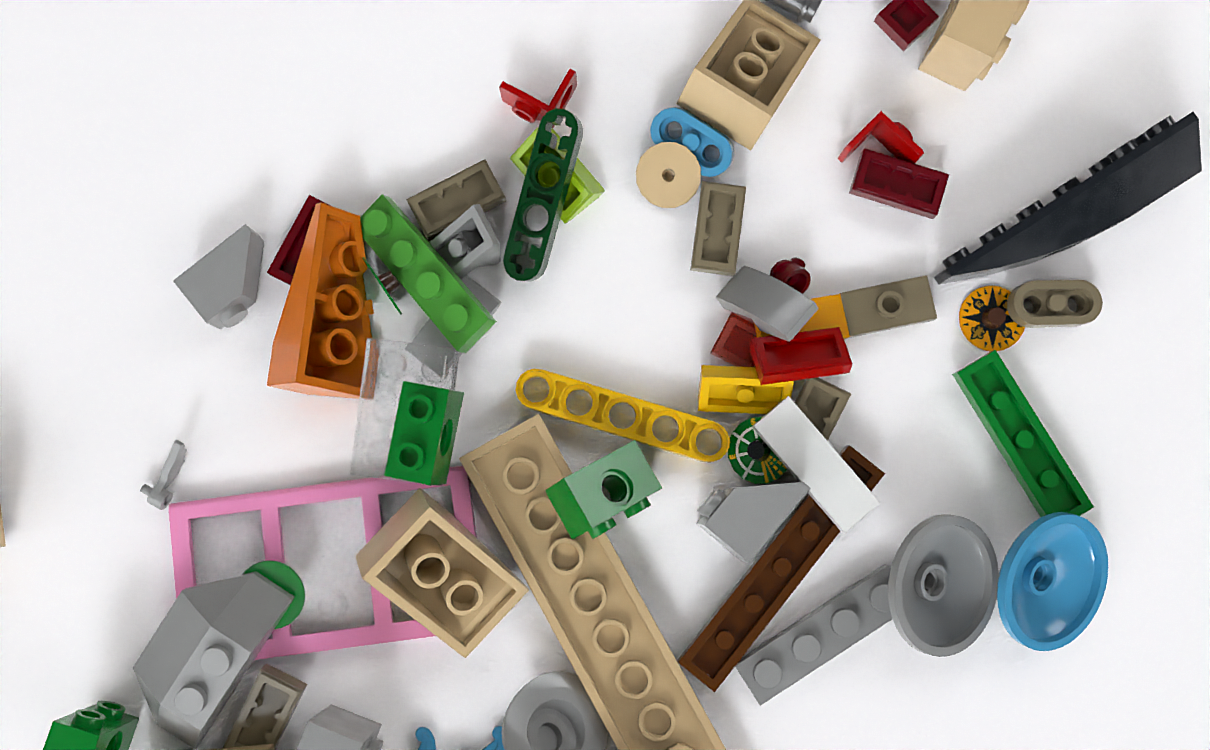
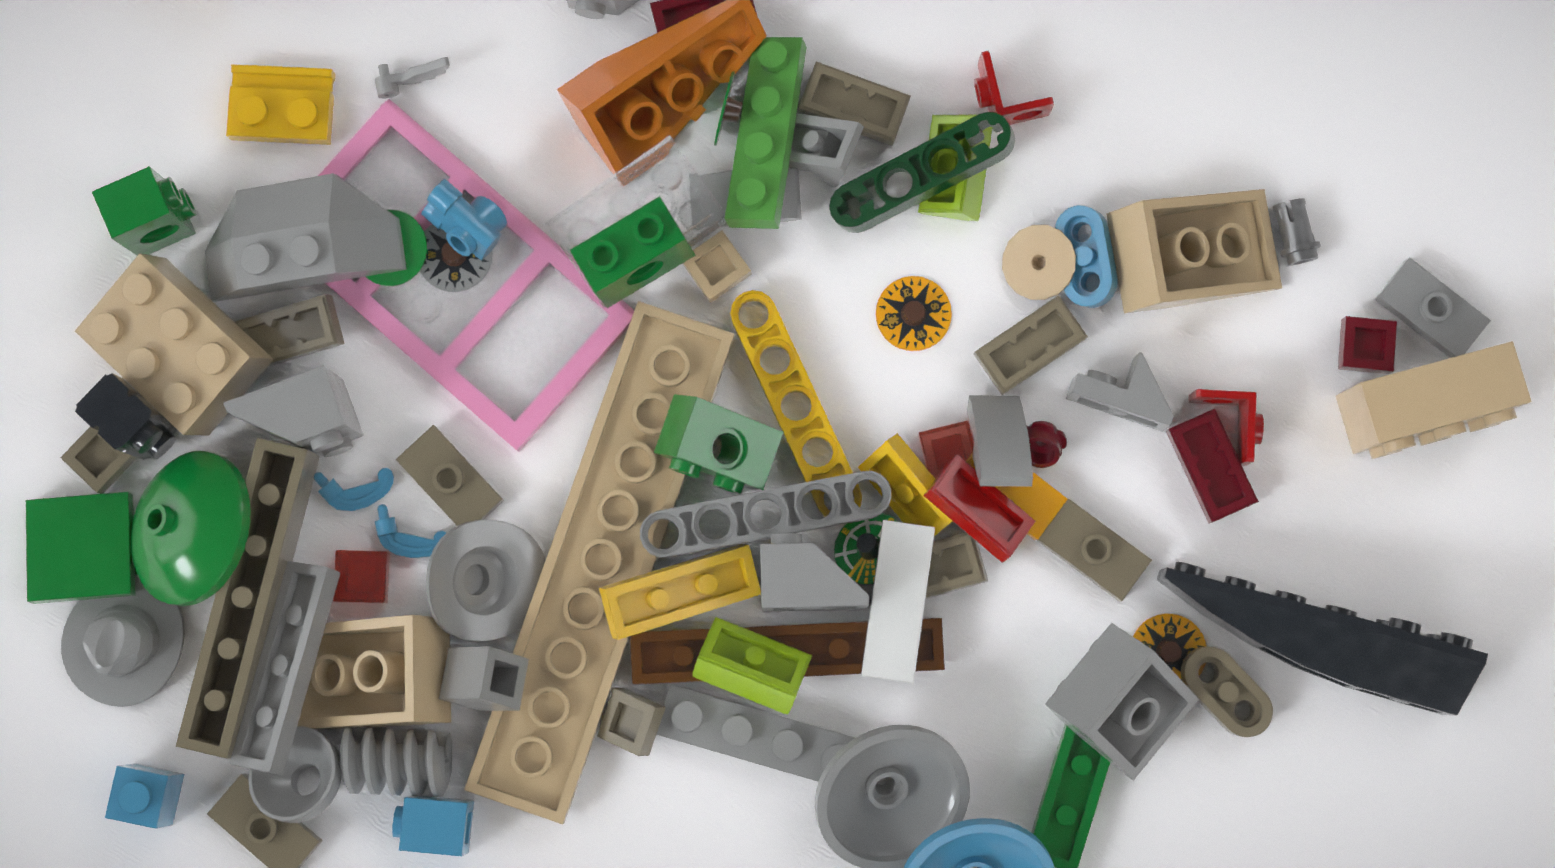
camera: 50 degrees right, 0 degrees up
tan slope [355,488,529,658] -> none
none -> yellow plate [226,64,336,145]
none -> dark tan plate [395,425,504,526]
none -> piece [420,224,493,292]
none -> dark azure plate [421,179,507,261]
none -> dark tan plate [597,688,666,756]
none -> yellow plate [599,544,761,640]
none -> light grey beam [640,471,891,558]
none -> tan plate [682,230,752,303]
none -> lime slope [693,617,812,714]
none -> piece [876,276,952,351]
none -> light grey slope [1045,622,1199,781]
none -> light grey slope [1066,352,1174,432]

